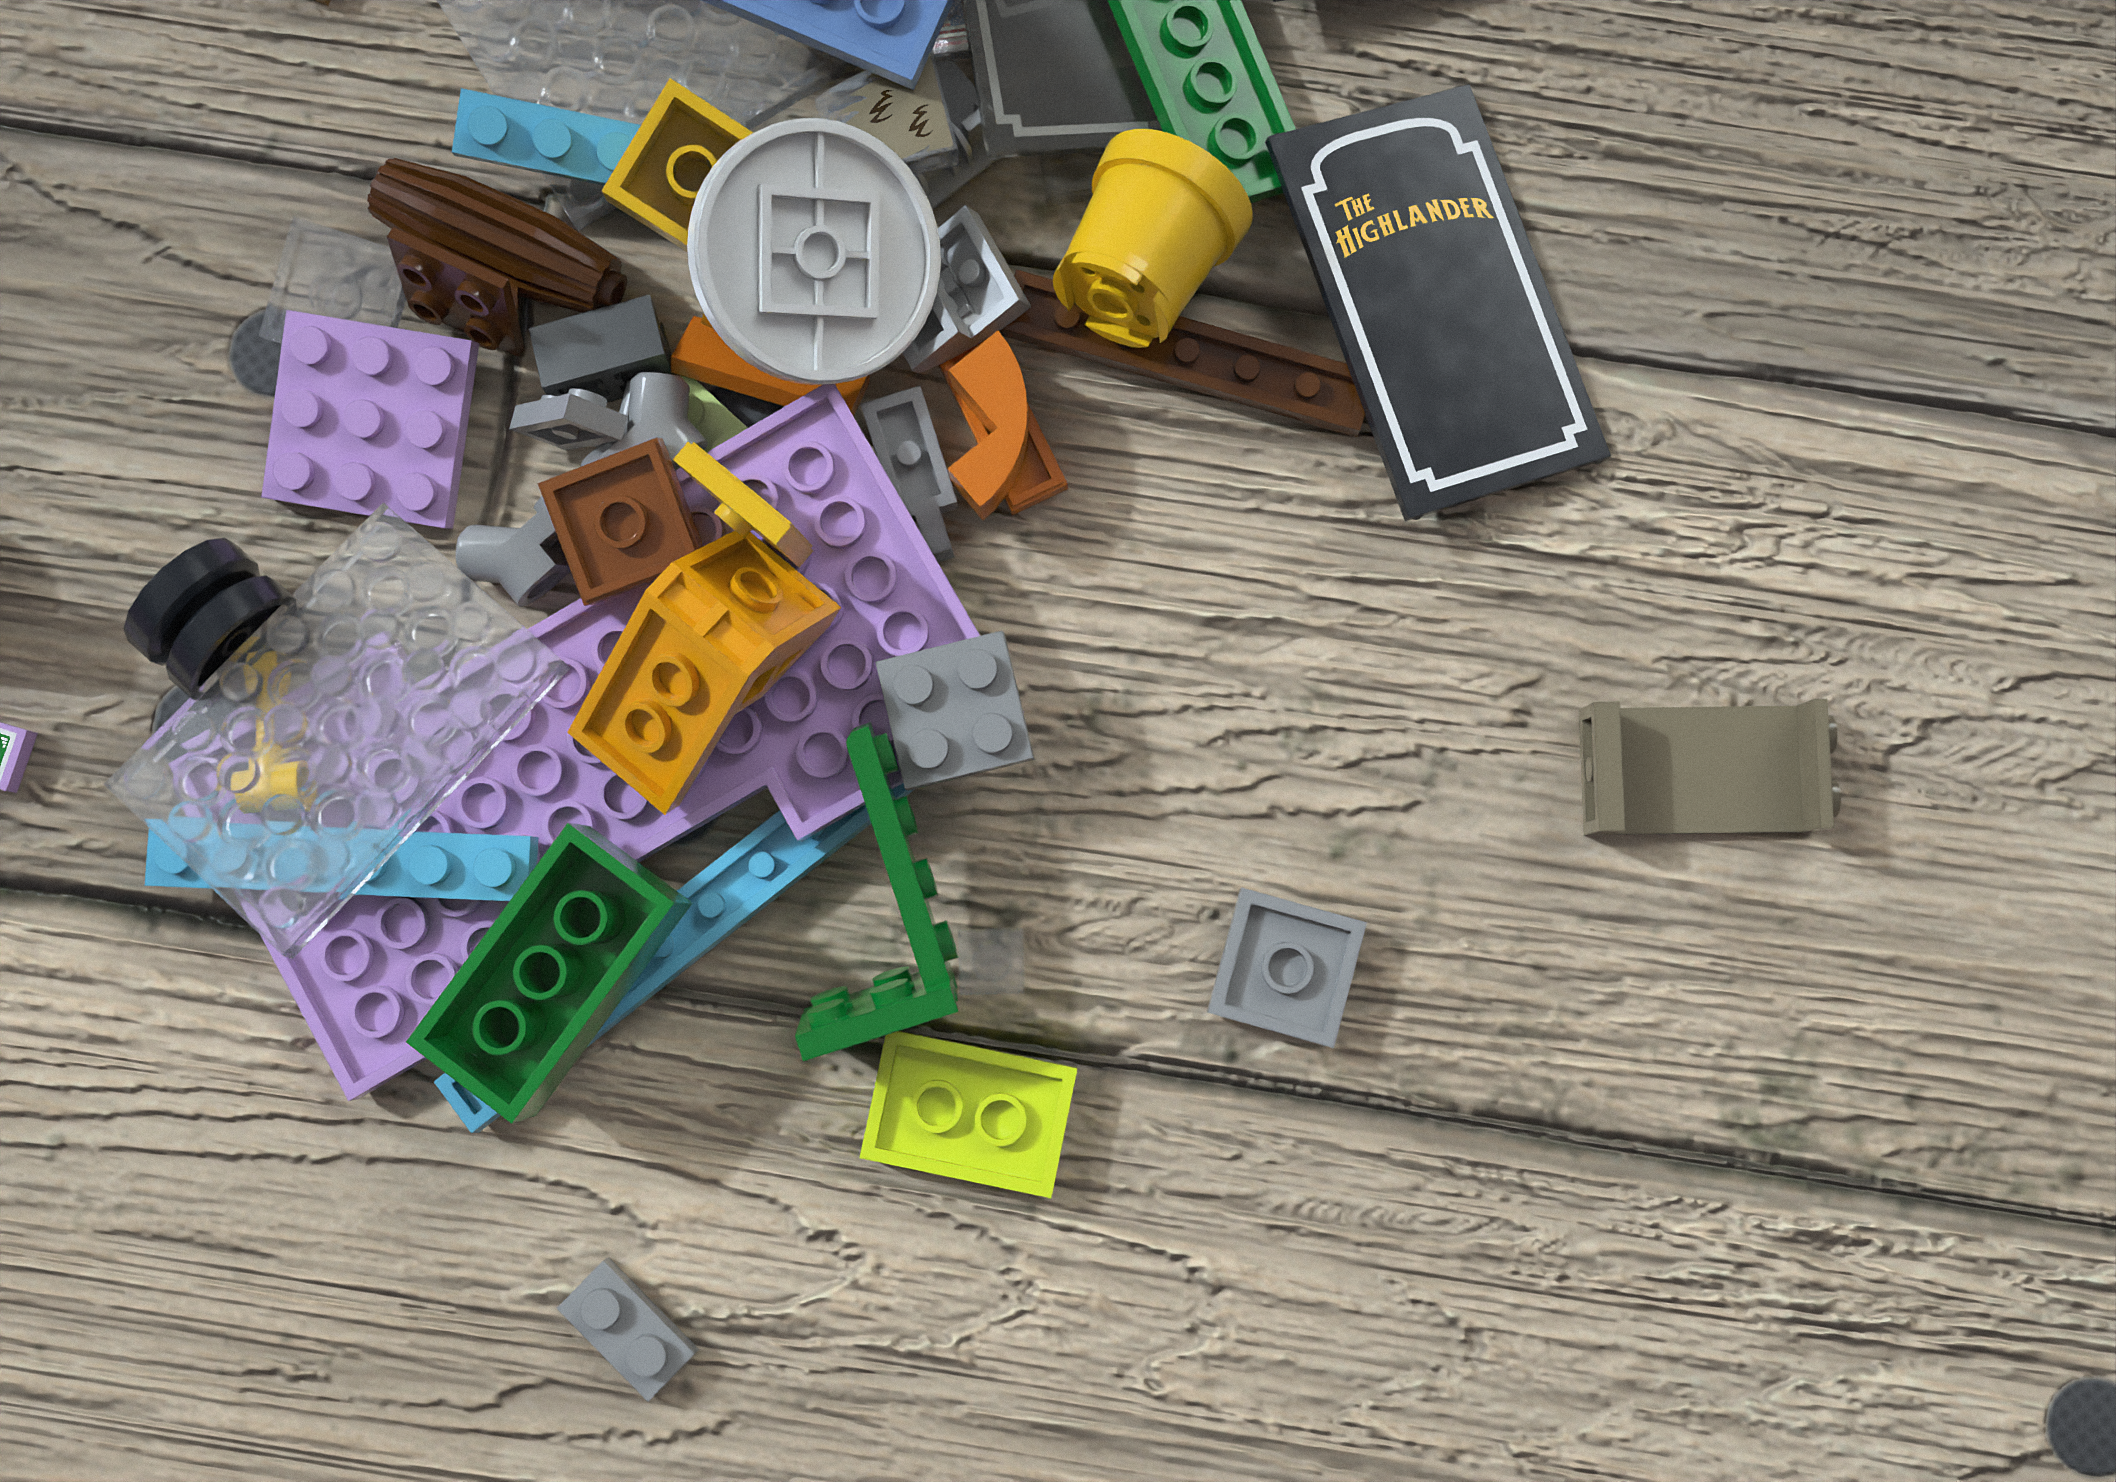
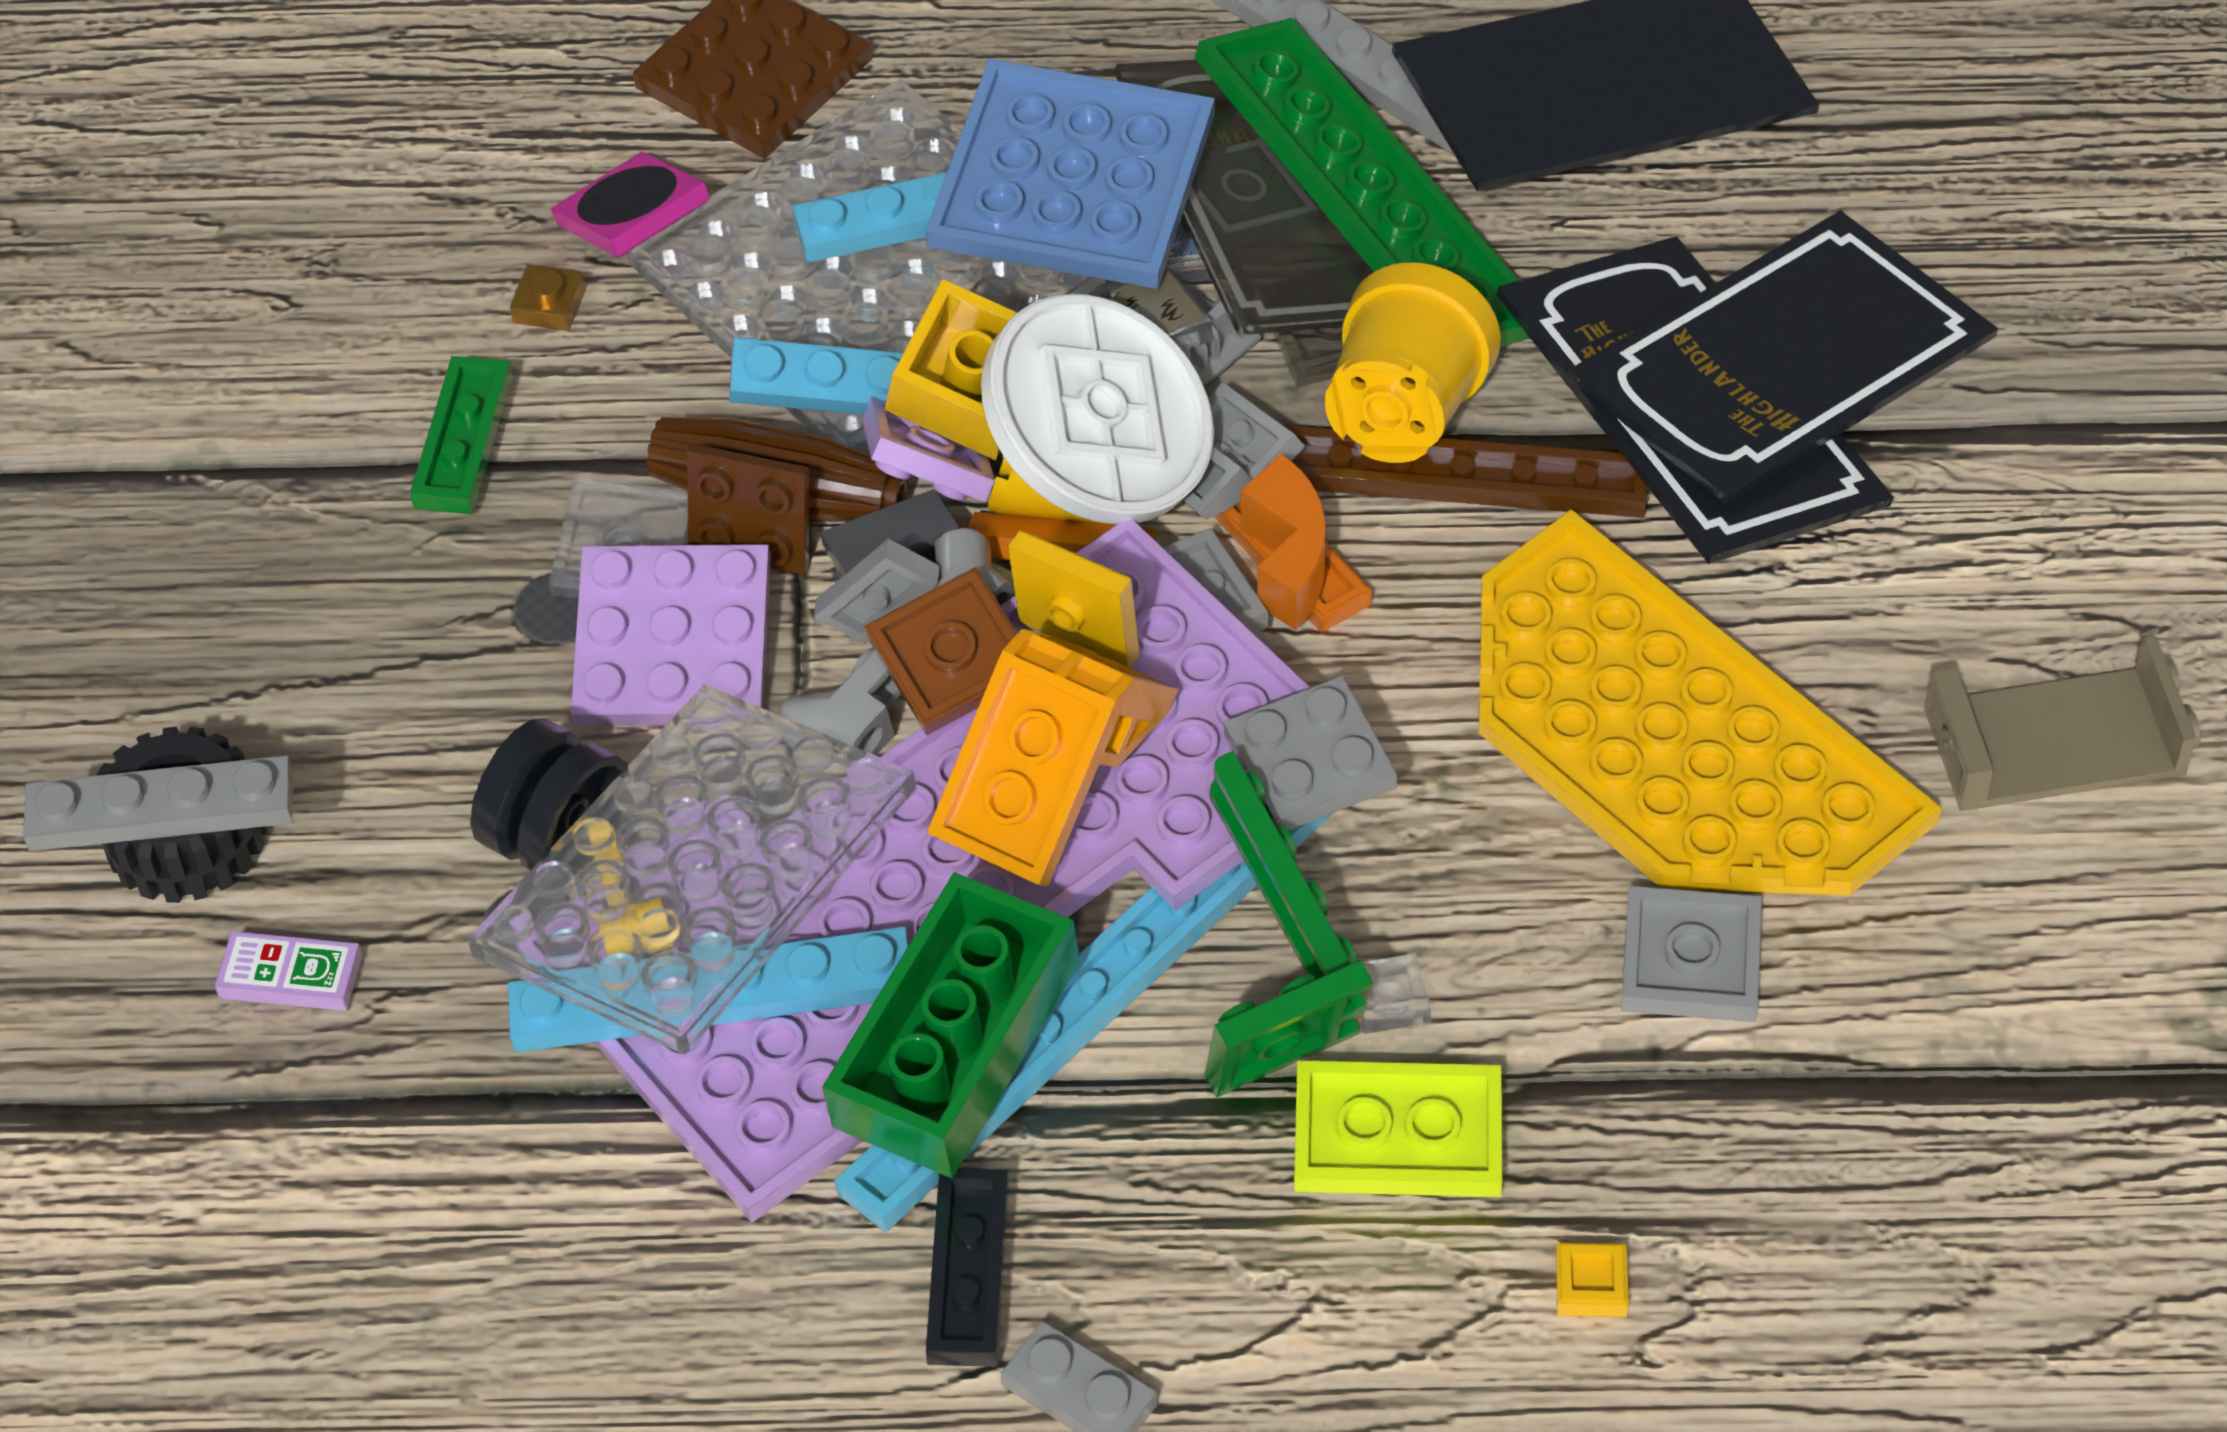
camera: 10 degrees left, 30 degrees down
none -> green plate [410,356,513,514]
none -> lavender plate [862,396,995,502]
none -> black plate [925,1168,1009,1367]
none -> yellow plate [1479,509,1942,896]
none -> yellow tile [1555,1242,1629,1317]
none -> black piece [1567,210,1999,505]

